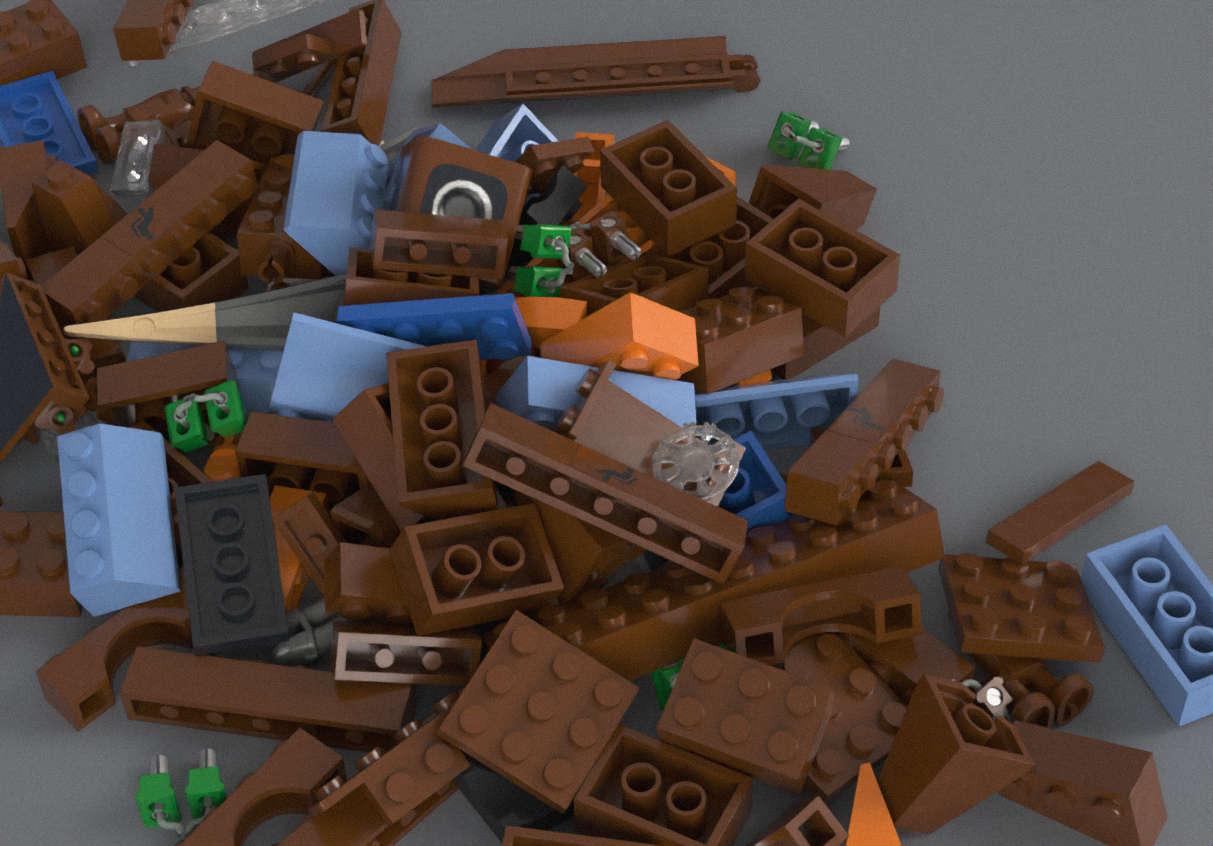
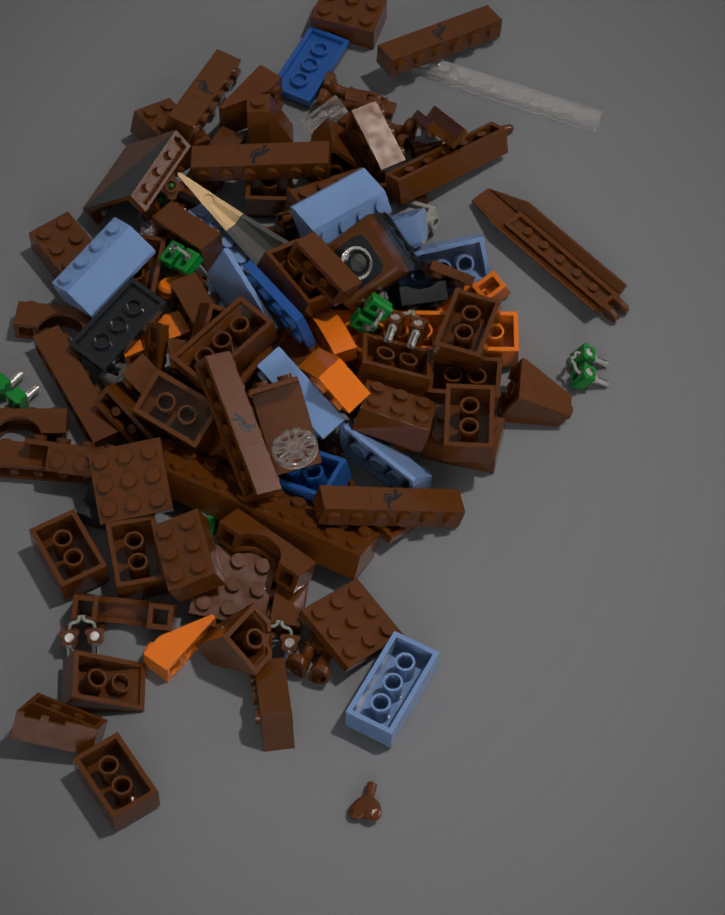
camera: 50 degrees right, 10 degrees up
reddish brown tile [986,461,1134,564] -> none

